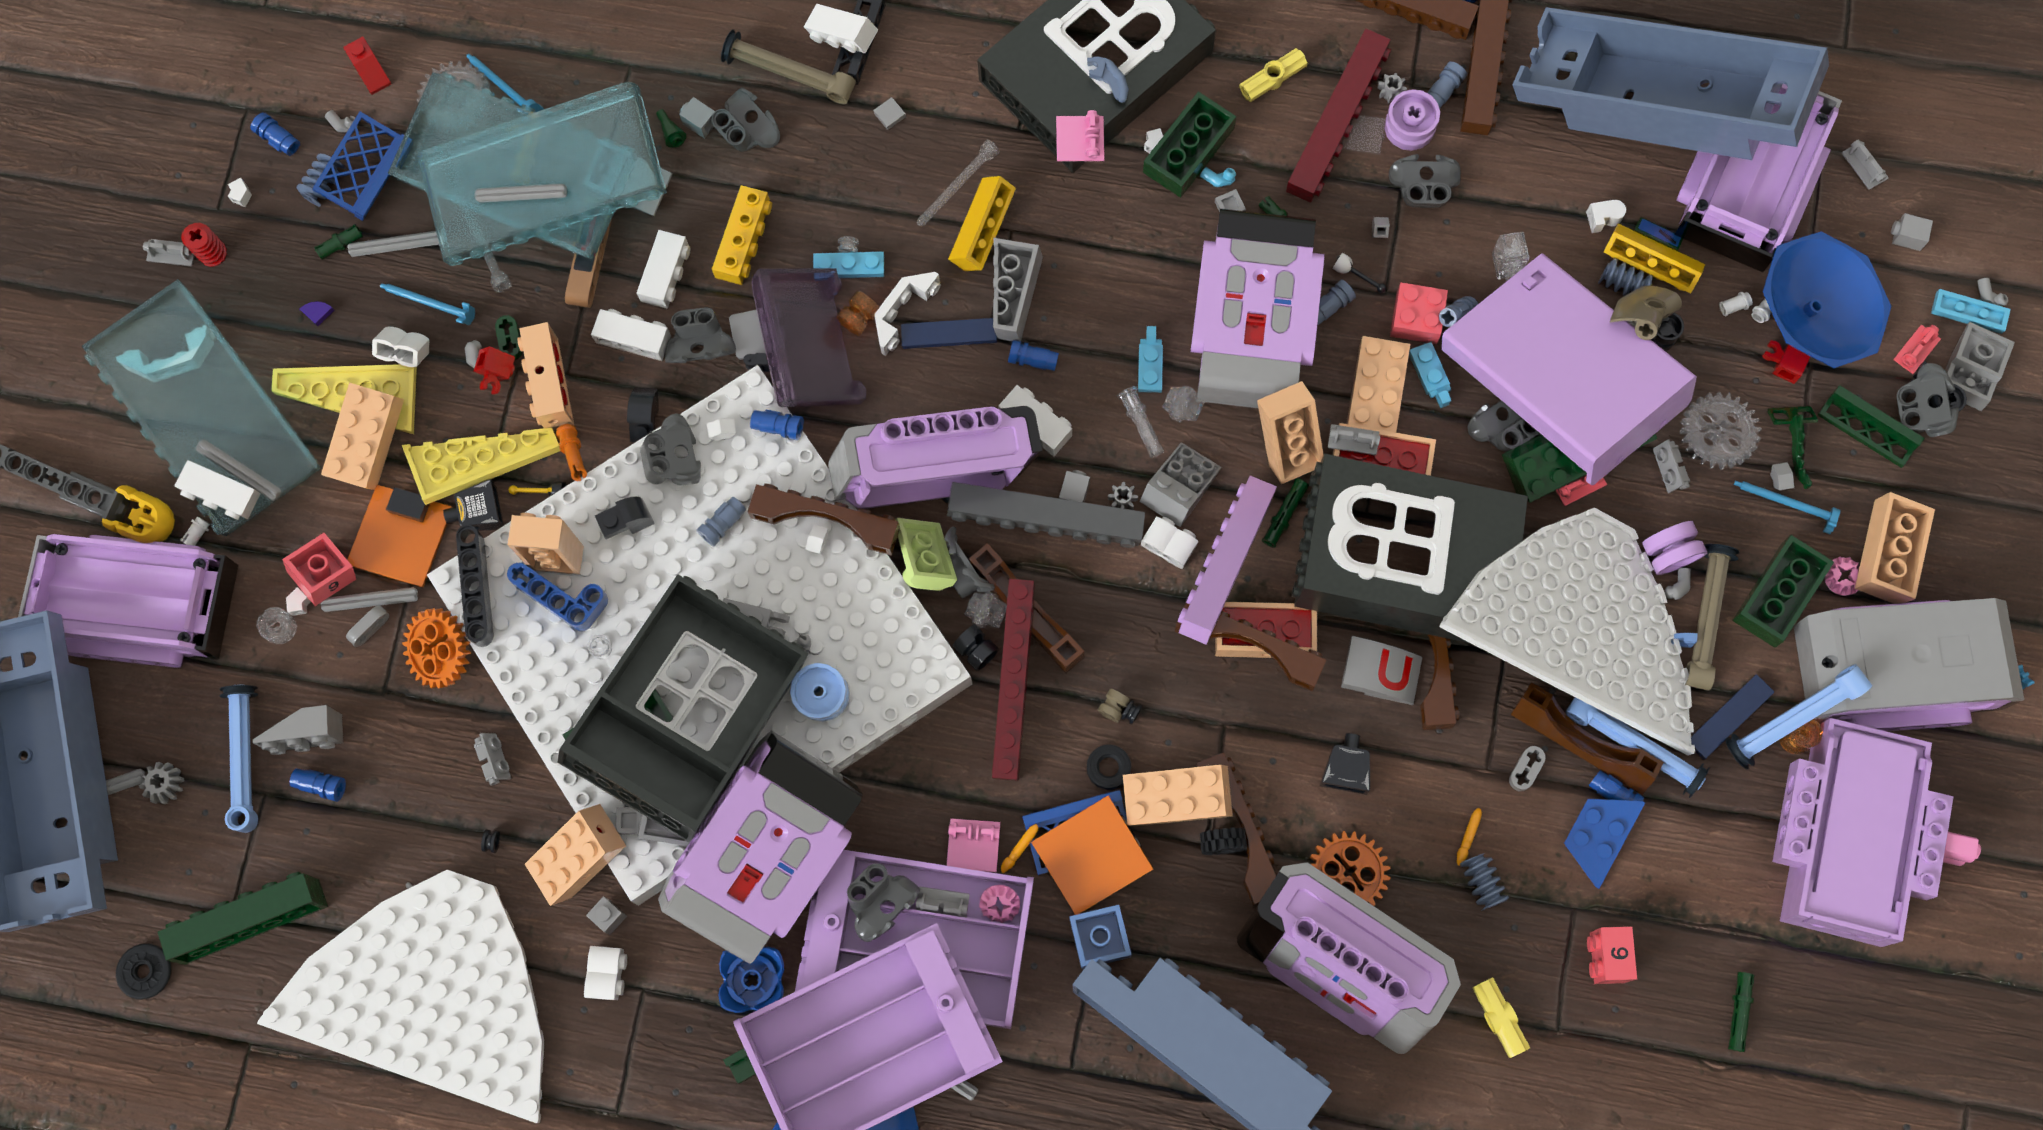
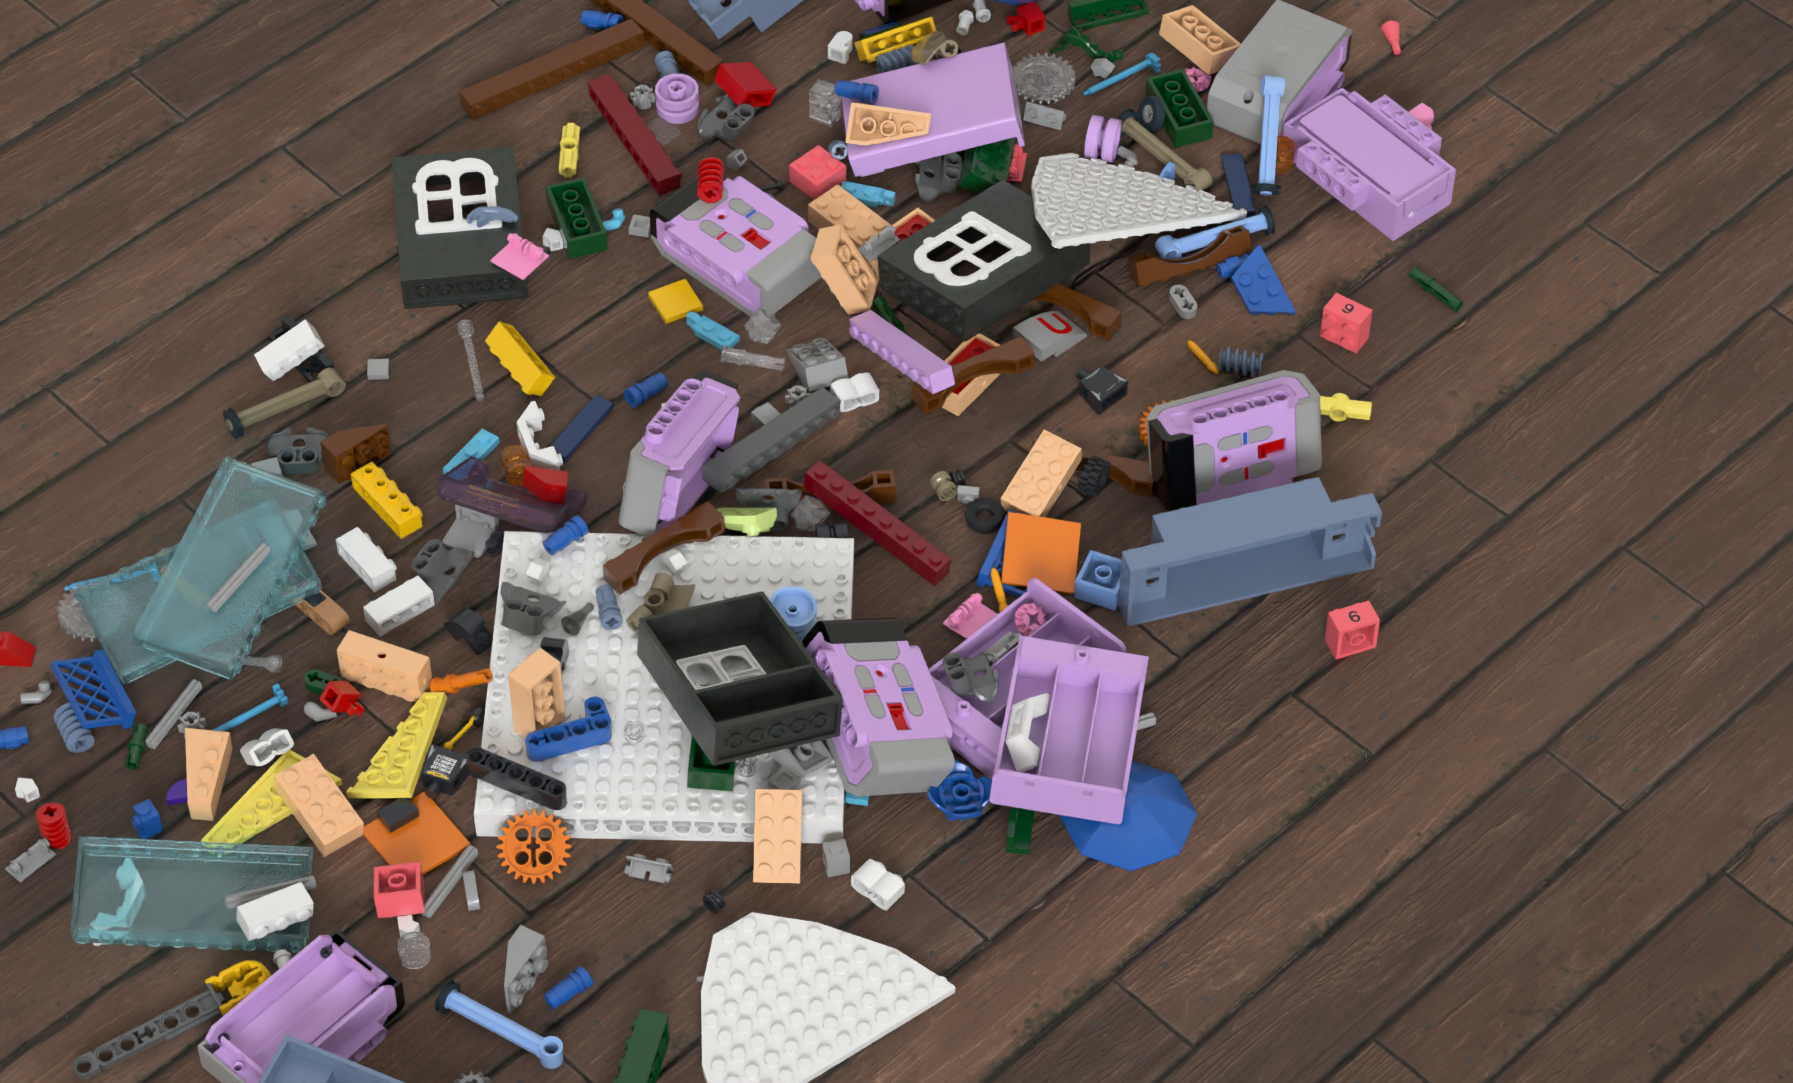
camera: 60 degrees left, 25 degrees down
clear bush [837,236,859,253] -> none
light grey wedge [993,238,1043,341] -> none
none -> blue brick [132,799,163,840]
none -> light grey gear [178,712,207,738]
none -> light nougat wedge [185,728,233,821]
none -> reddish brown slope [320,423,391,485]
none -> red slope [522,466,568,504]
none -> clear smoke cone [561,602,594,635]
none -> dark tan panel [626,573,695,634]
none -> yellow tile [648,279,703,324]
none -> red piece [697,157,724,203]
none -> red brick [714,62,777,107]
none -> blue axle [835,80,879,105]
none -> light nougat wedge [845,102,931,146]
none -> light grey plate [957,485,980,504]
none -> white slope [1005,693,1050,773]
none -> black bush [1138,96,1165,132]

